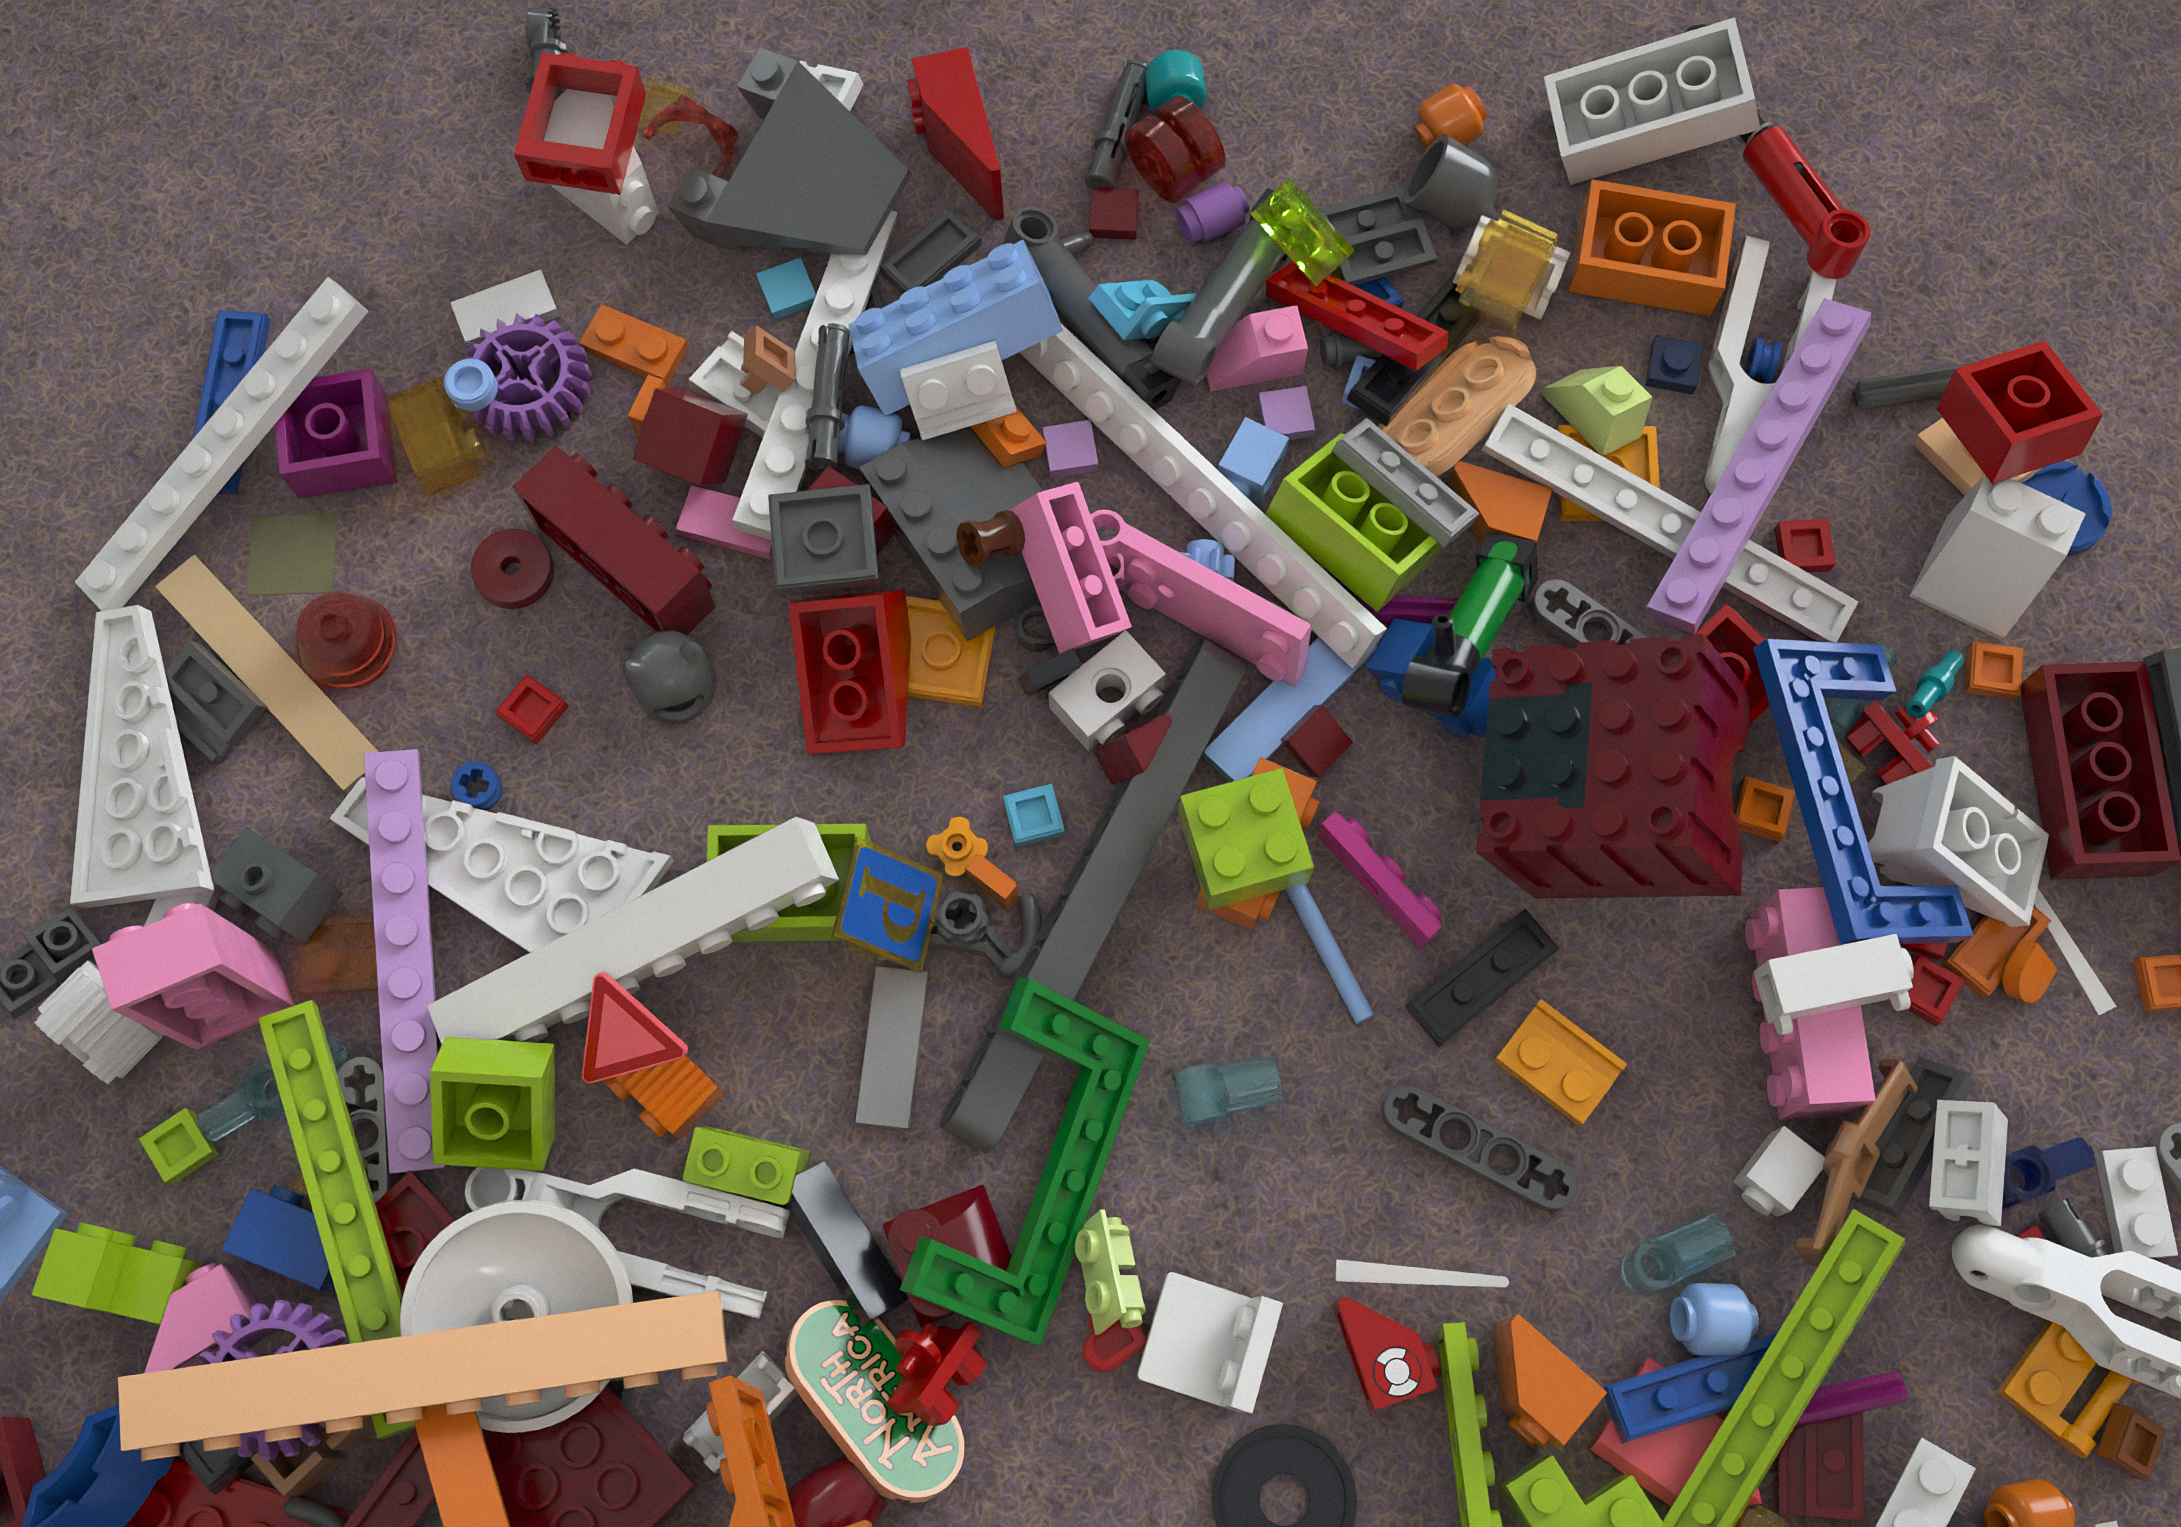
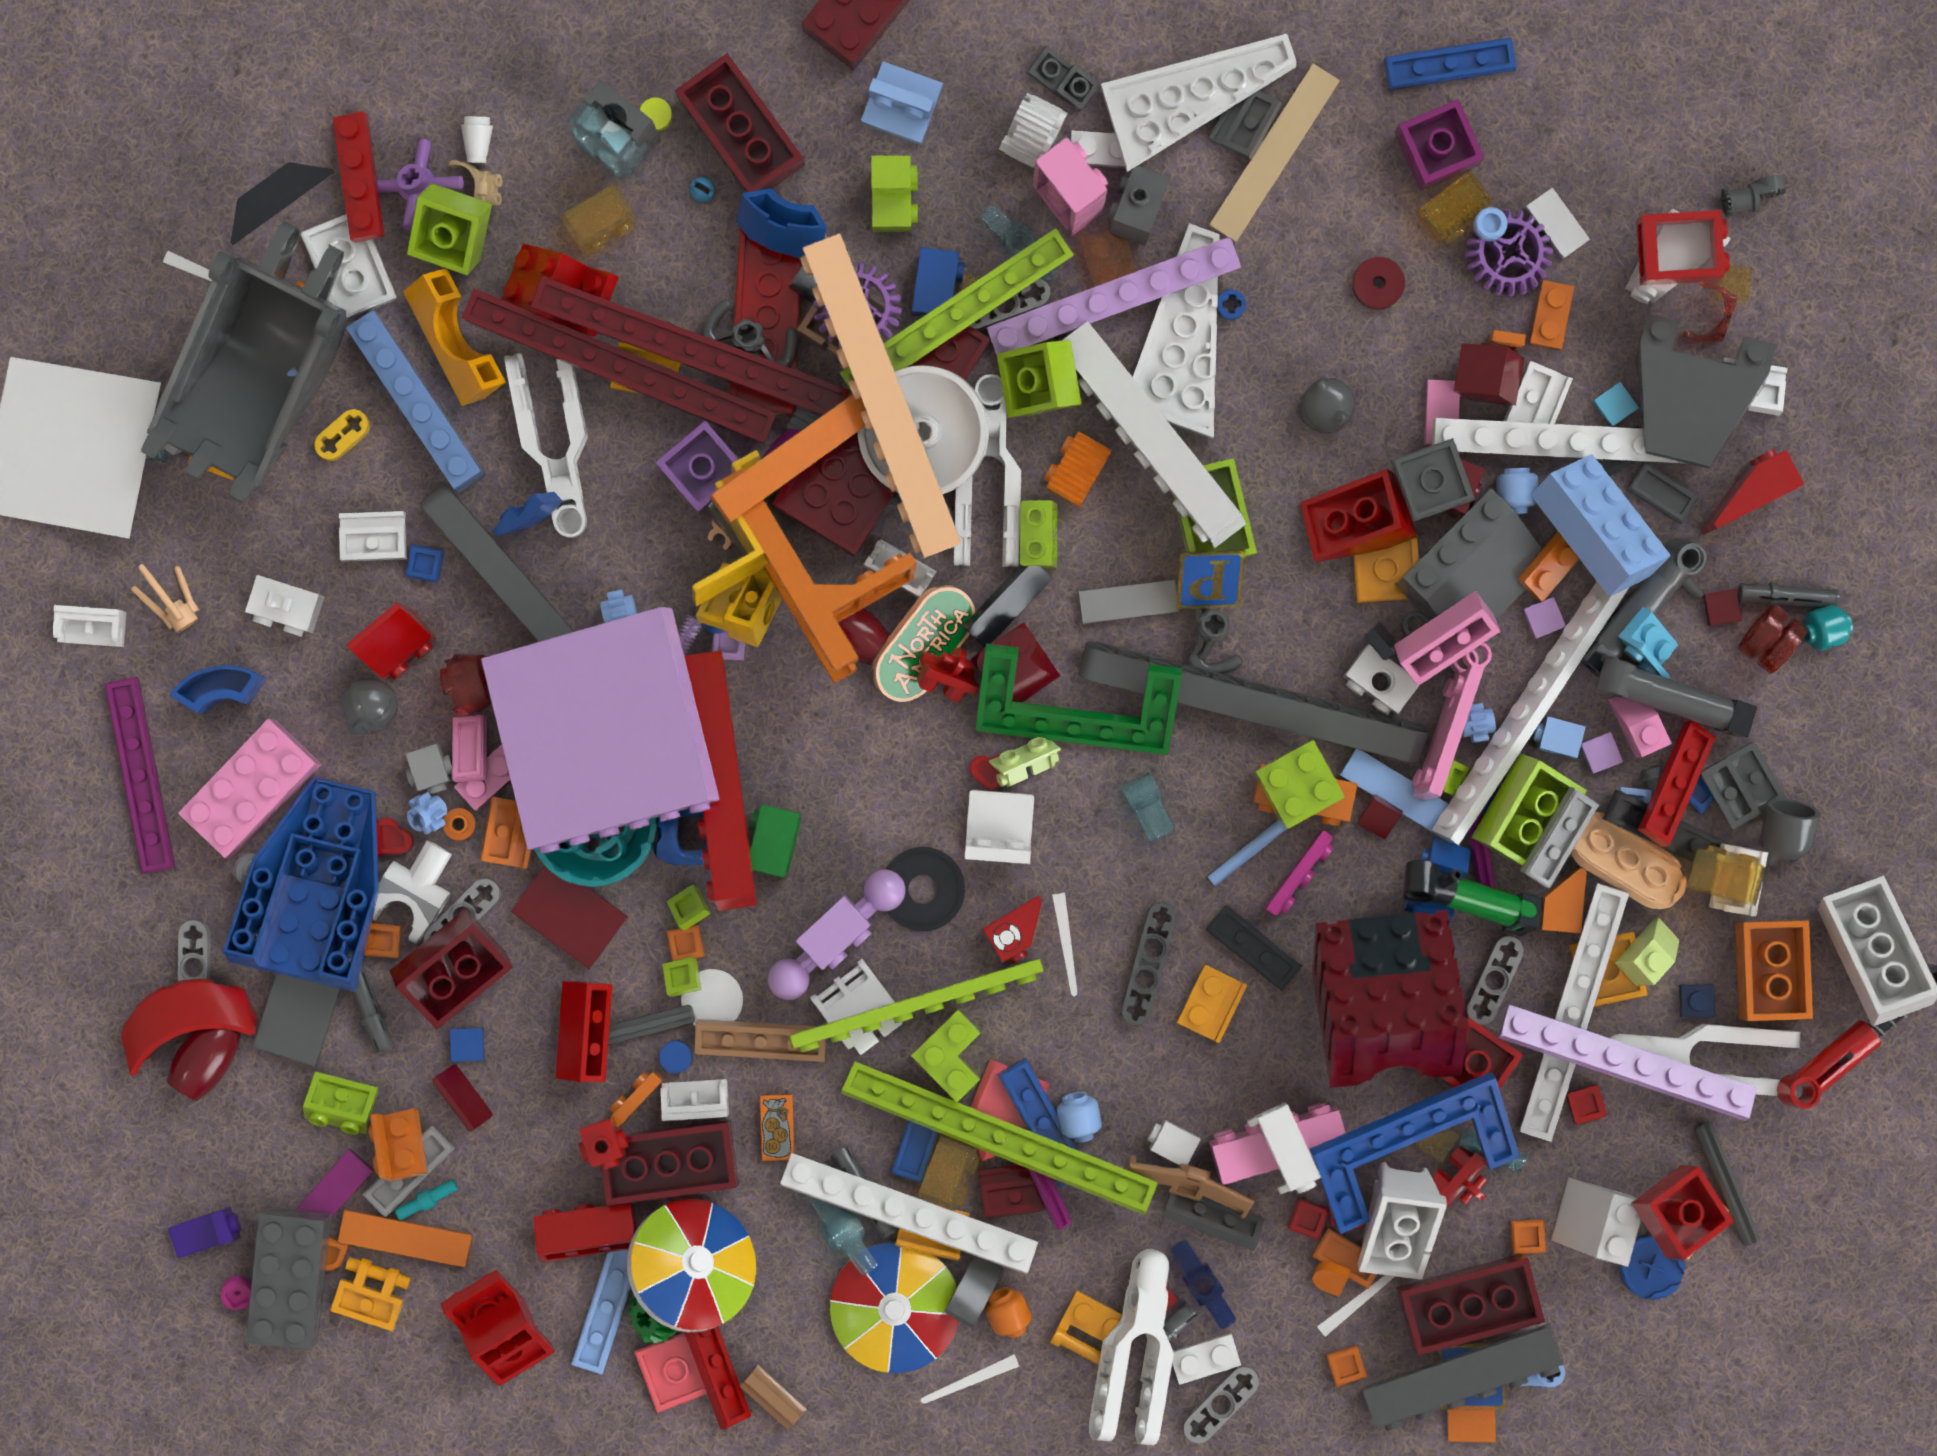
camera: 75 degrees right, 15 degrees up
white plate [75,277,369,611] -> none
lime plate [139,1108,219,1185] -> none
bright pink slope [144,1263,257,1373] -> none
olive sticker [246,513,337,596] -> none
clear red cone [296,592,396,688] -> none
red tile [494,674,569,745] -> none
dark red brick [512,445,716,635] -> none
piece [582,972,688,1084] -> none
nougat tile [740,325,795,395] -> none
dark grey pin [805,323,850,471] -> none
white plate [900,340,1017,441] -> none
light orange plate [926,817,988,877] -> none
reddish brown bush [956,510,1025,566] -> none
orange tile [965,854,1018,911] -> none
medium azure tile [1003,784,1065,848] -> none
dark red slope [1094,714,1173,784] -> none
medium lavender brick [1175,181,1249,244] -> none
clear neon green tile [1251,178,1354,286] -> none
orange head [1414,83,1488,149] -> none
orange slope [1493,1314,1607,1448] -> none
clear light blue piece [1620,1212,1736,1296] -> none
orange tile [1734,776,1795,842] -> none
blue bush [1745,337,1781,384] -> none
teal bar [1906,650,1965,718] -> none
white hinge [1929,1100,2008,1226] -> none
dark orange tile [2096,1403,2166,1482] -> none

